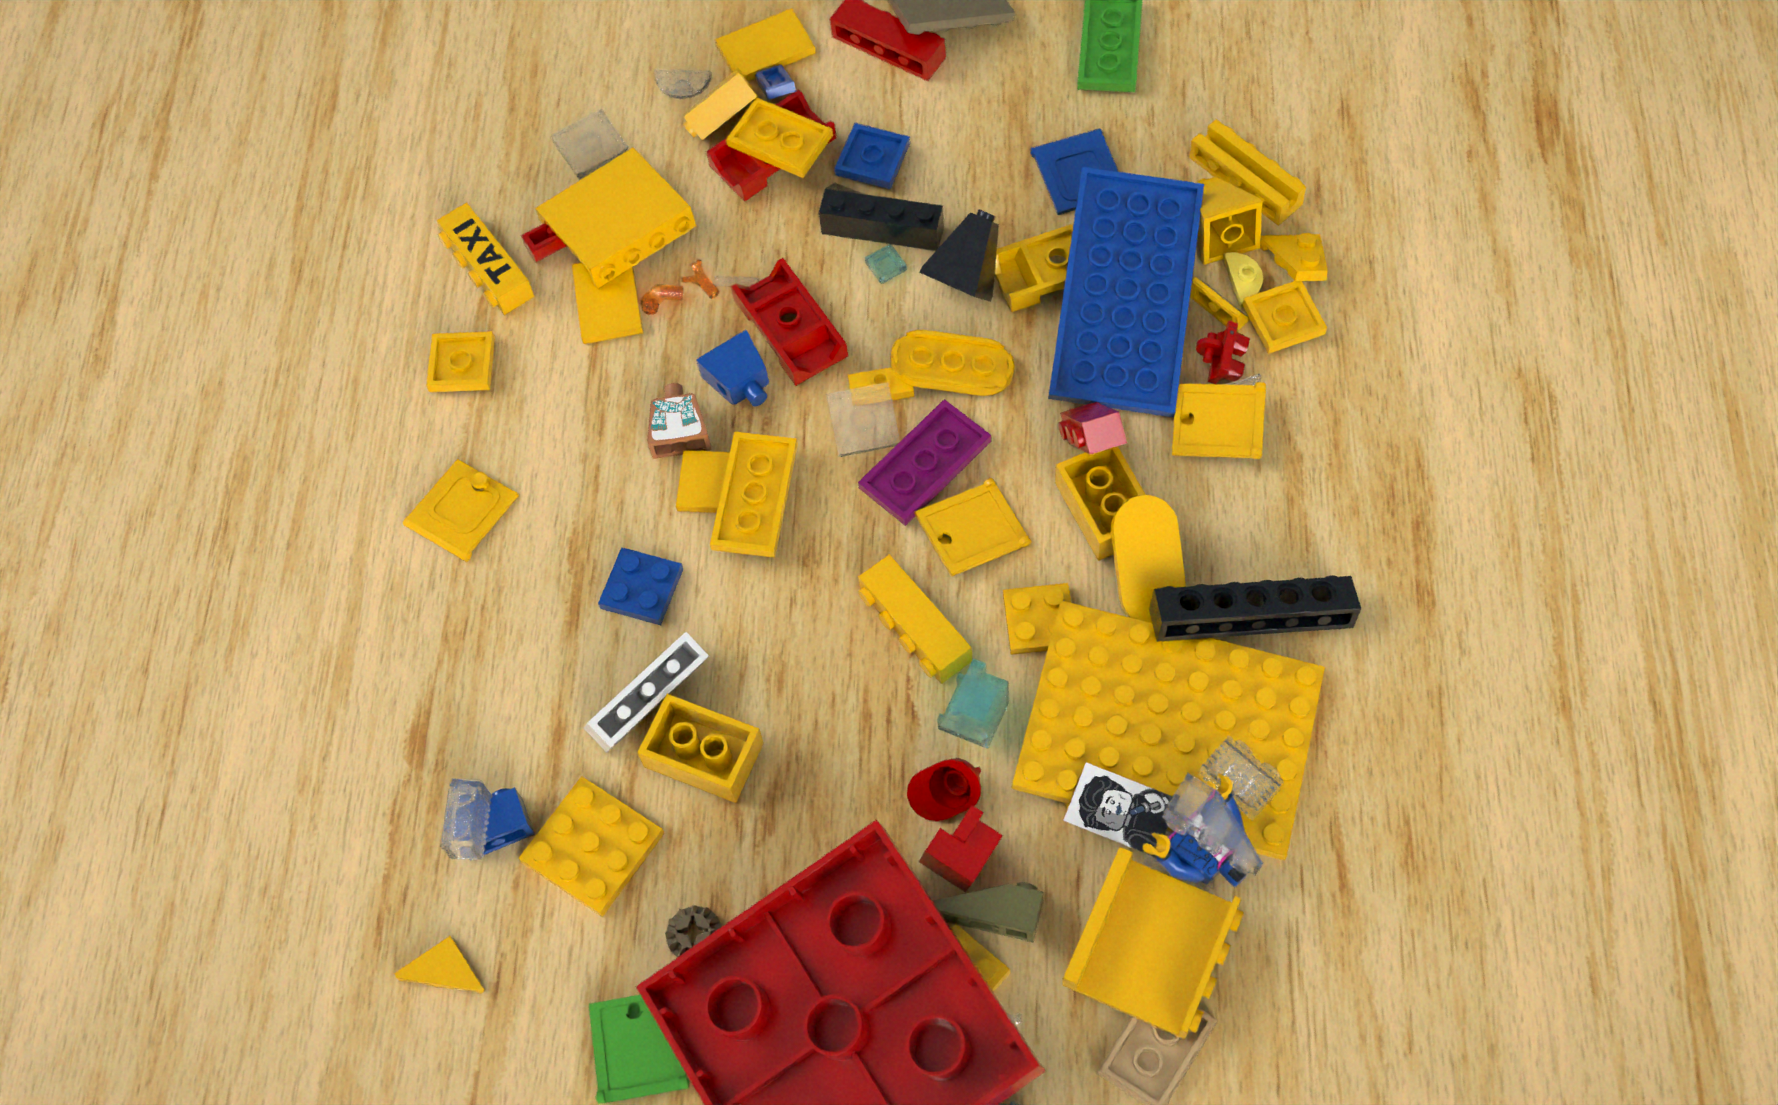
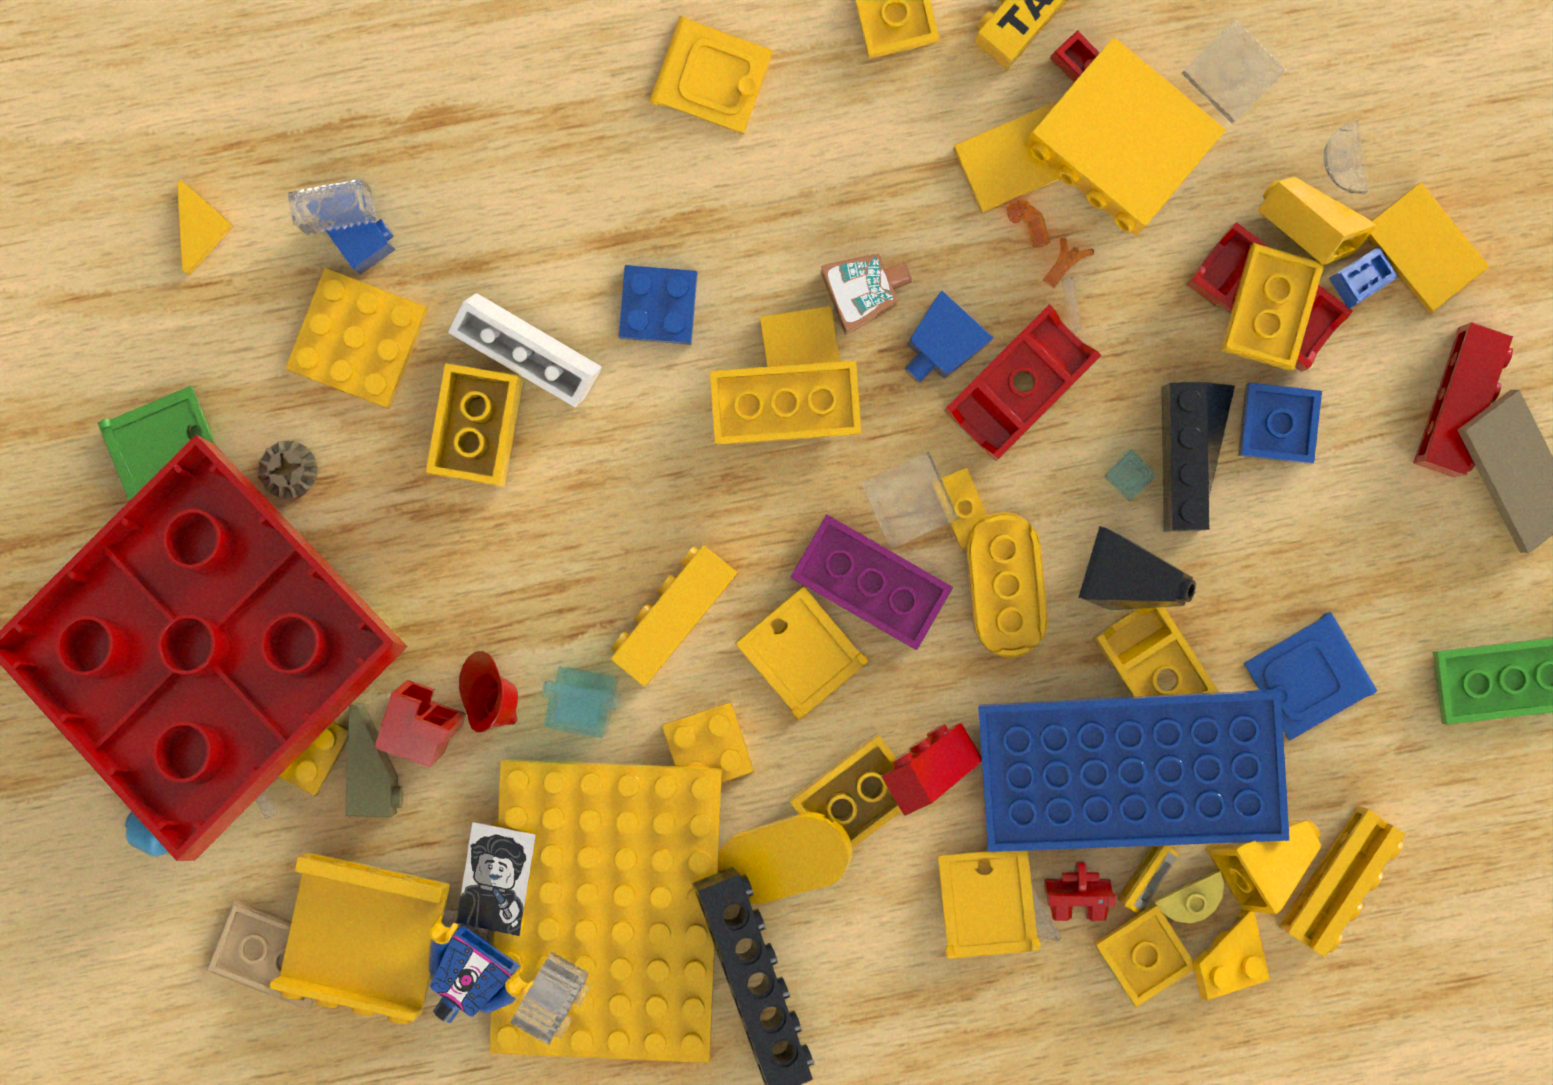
camera: 70 degrees right, 25 degrees up
clear slope [1162,773,1264,876] -> none

